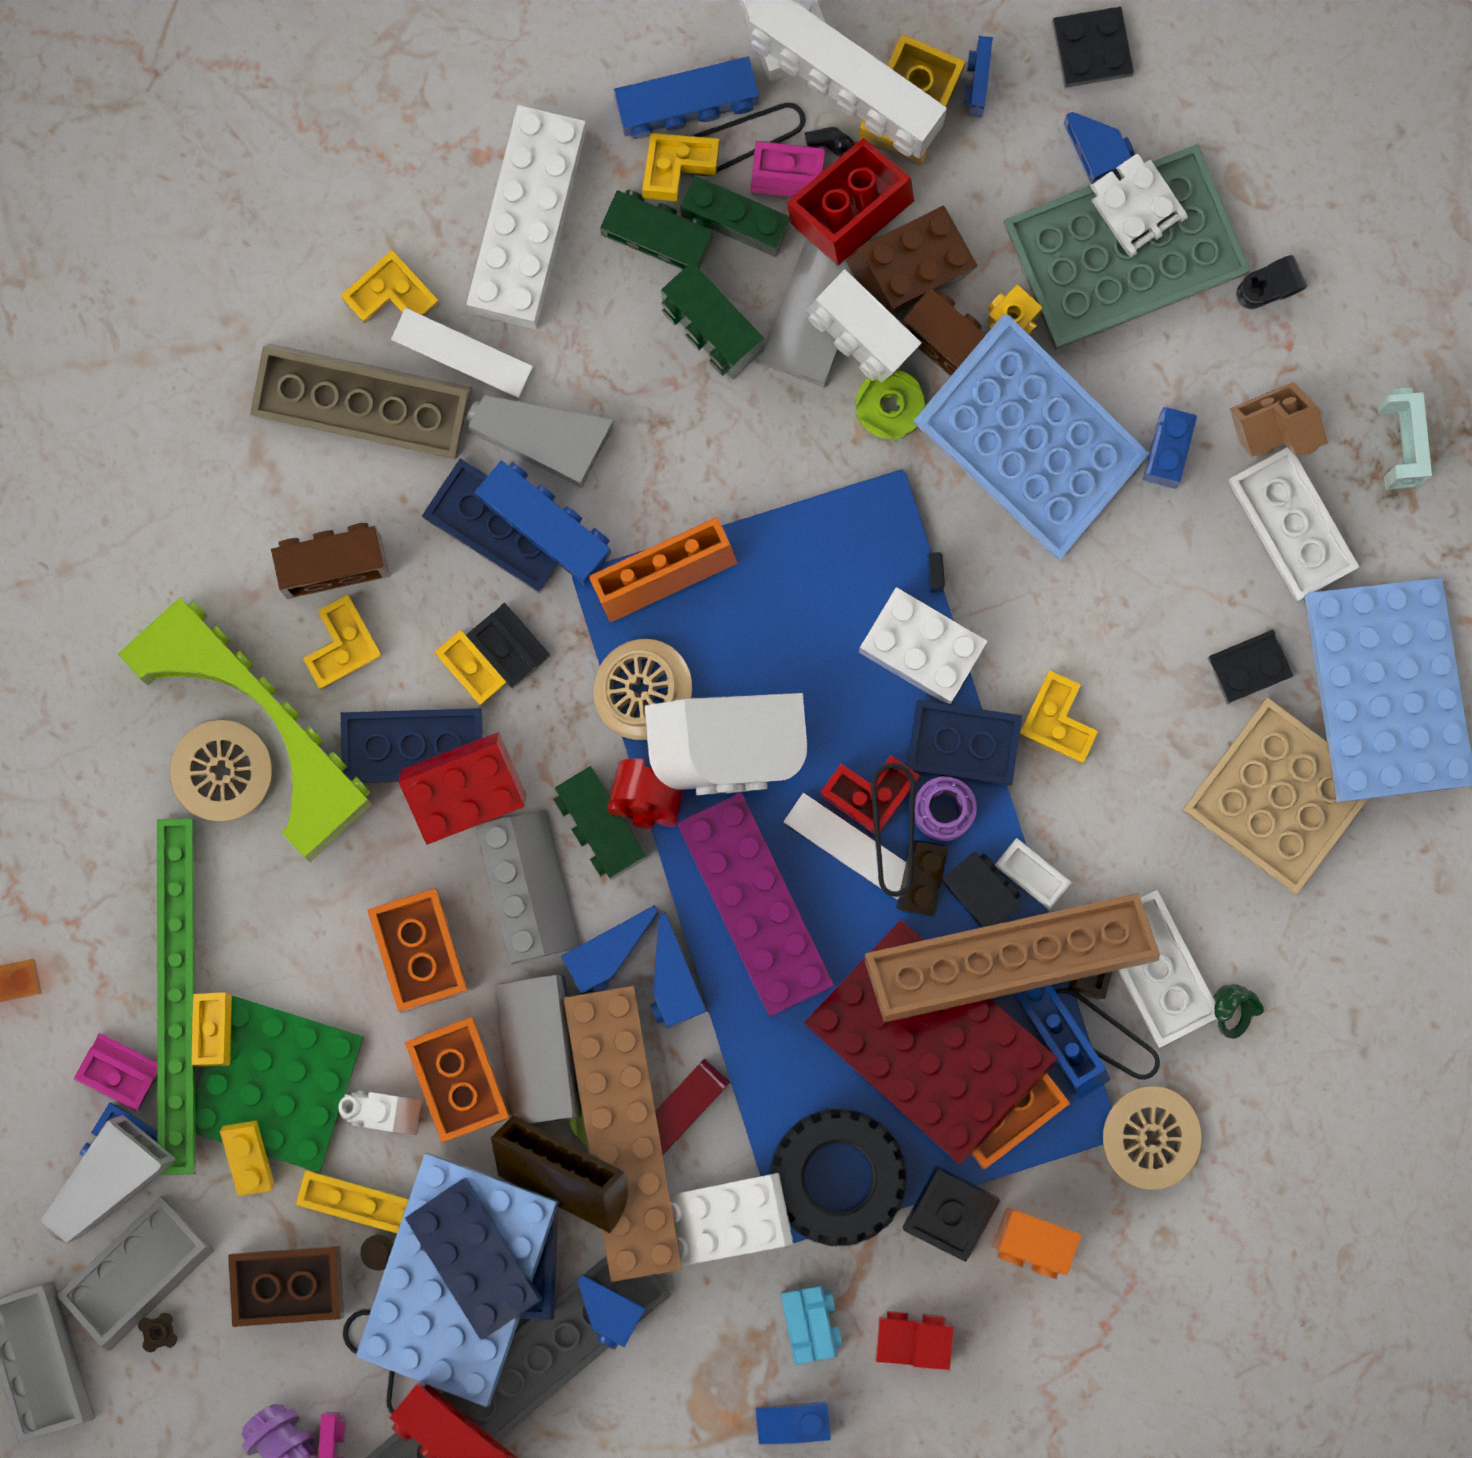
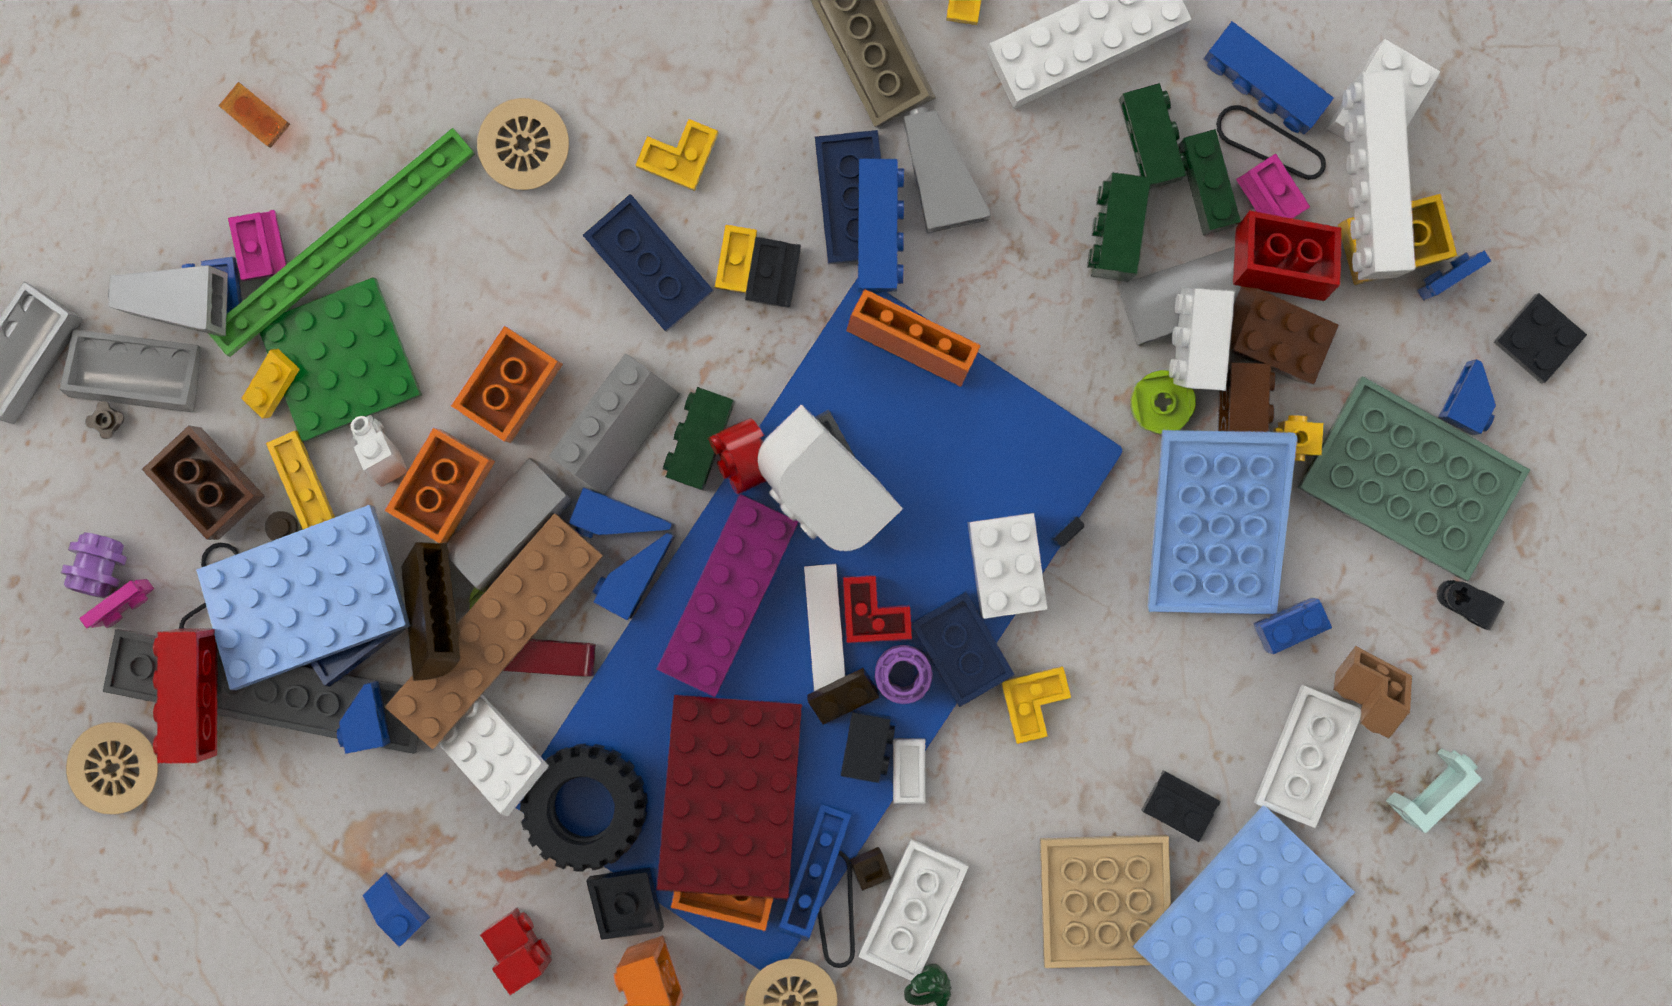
camera: 50 degrees right, 5 degrees up
lime arch [118,597,373,862] -> none
yellow plate [191,992,232,1067] -> none
reddish brown brick [271,523,390,599] -> none
white tile [391,308,533,398] -> none
red brick [398,732,526,845] -> none
dark blue plate [405,1178,543,1340] -> none
tan piece [593,639,692,740] -> none
yellow plate [642,133,720,201] -> none
medium azure brick [781,1284,842,1365] -> none
black arm [804,126,854,157] -> none
medium nougat plate [864,893,1160,1022] -> none
black piece [871,763,916,897] -> none
white plate [1090,153,1188,257] -> none

